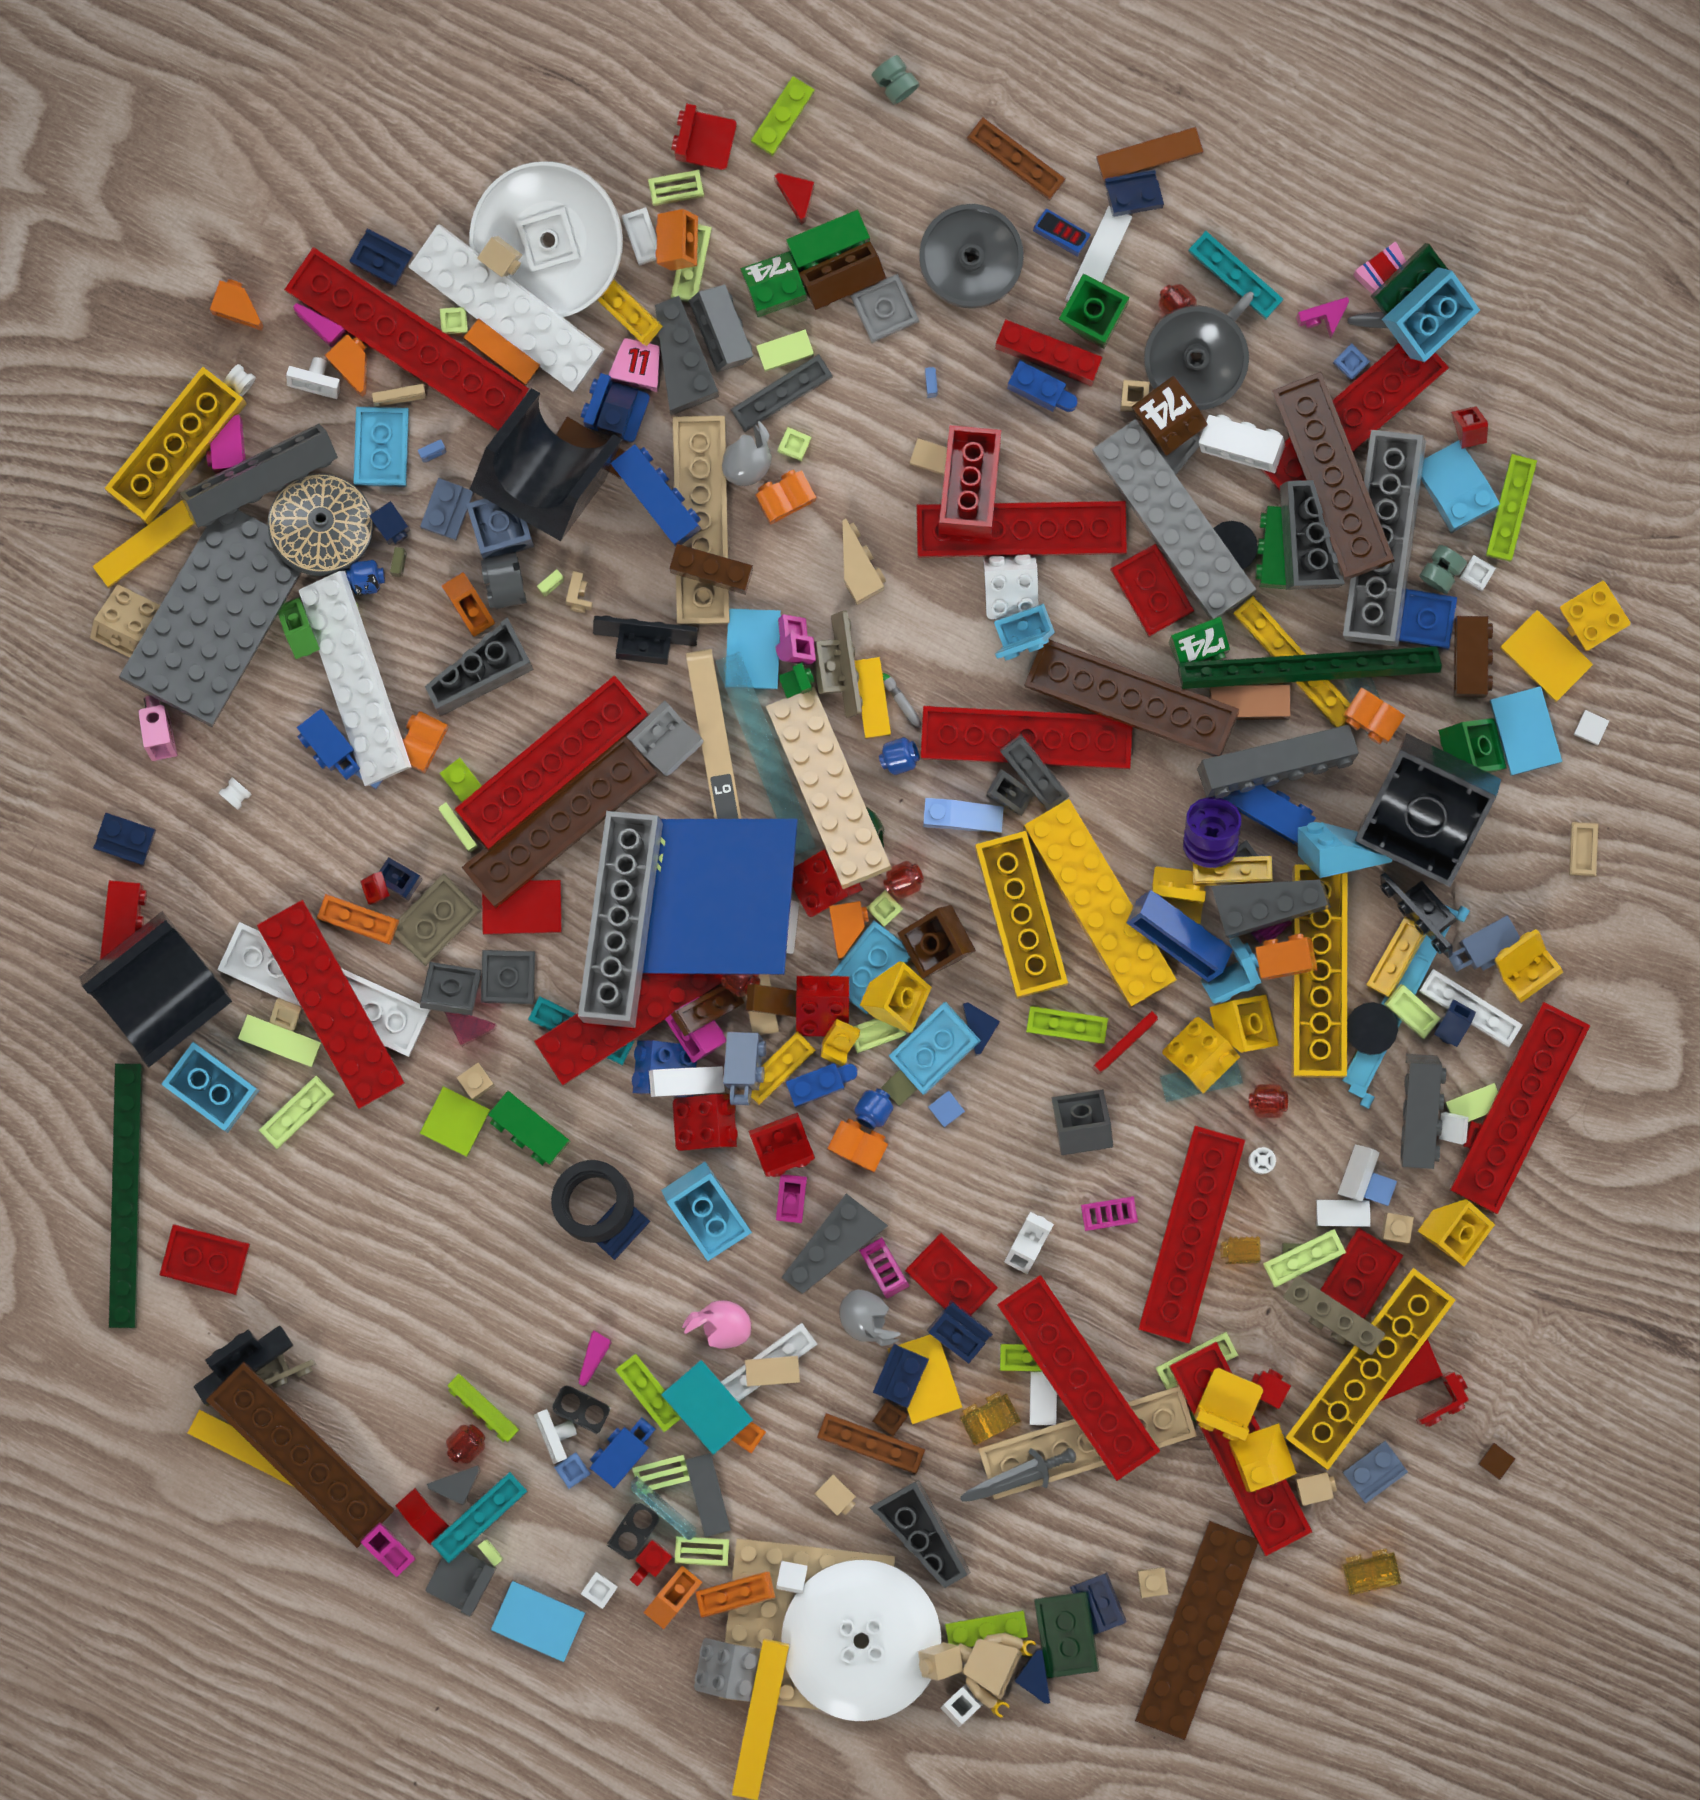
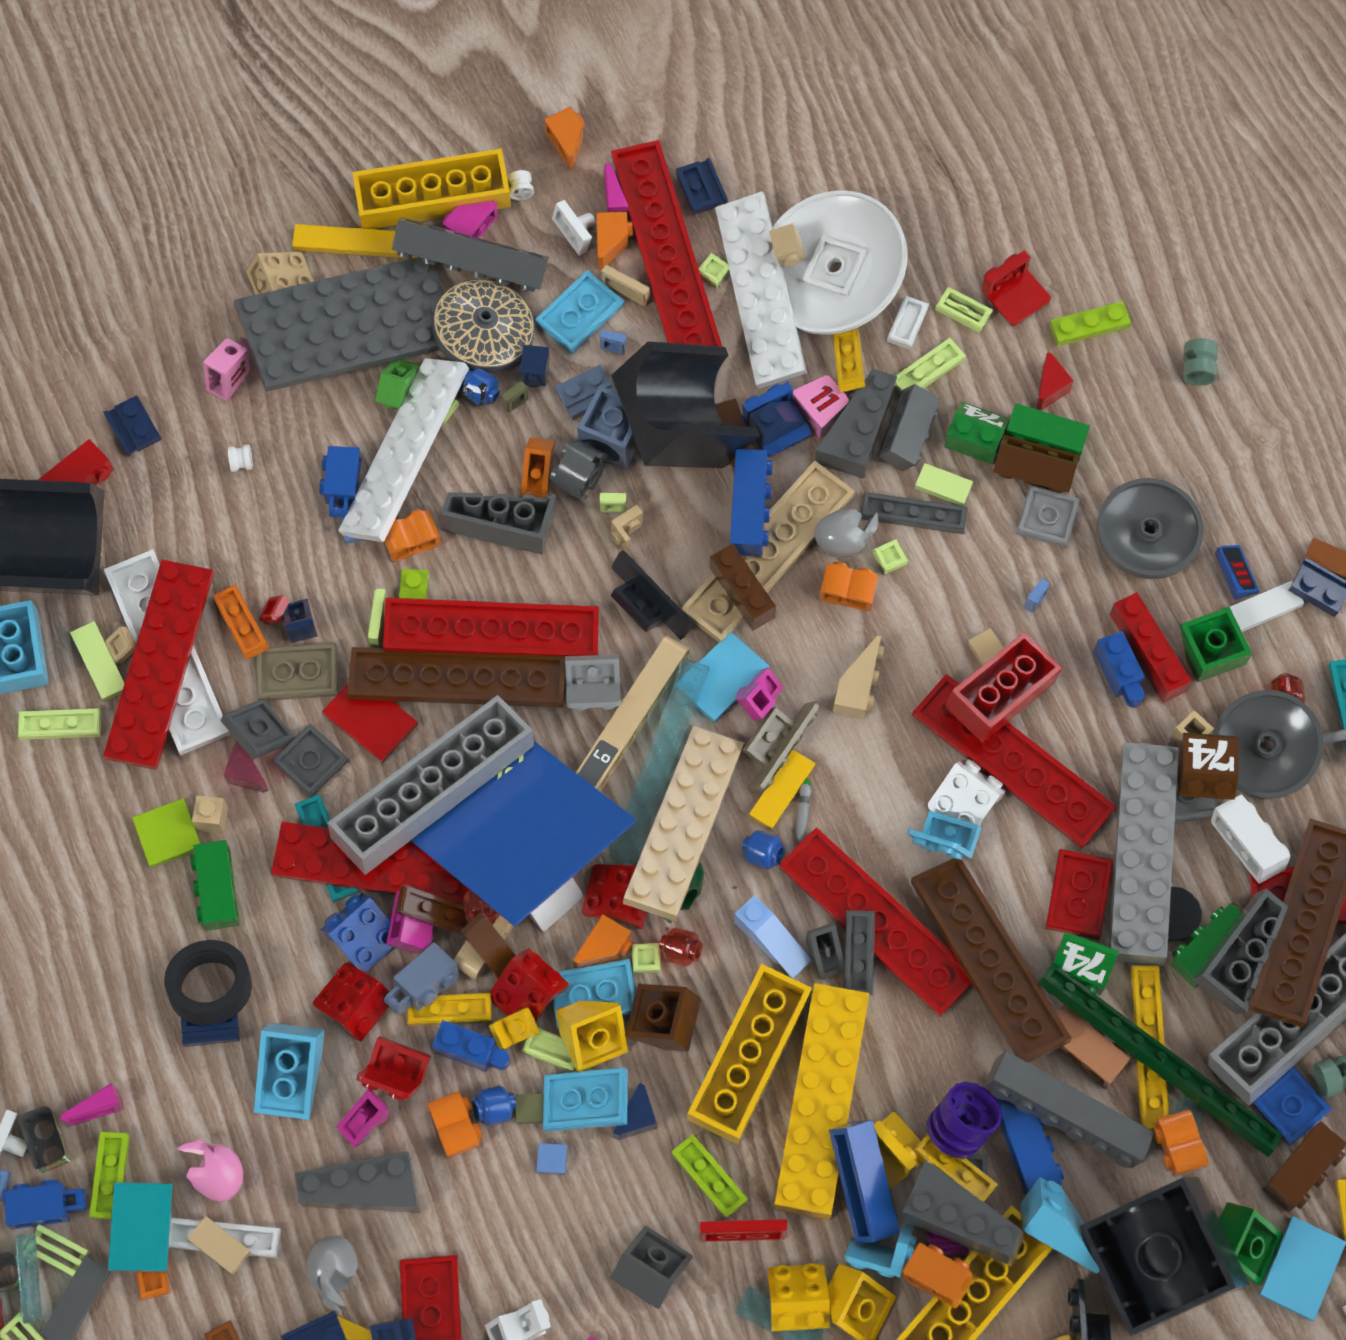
camera: 40 degrees right, 15 degrees down
orange tile [464,318,540,386] -> none
white tile [649,1066,725,1097] -> none
orange brick [655,209,698,271] -> none
green bracket [779,663,815,698] -> none
dark pink slope [859,1237,910,1299] -> none
dark orange tile [967,117,1066,201] -> none

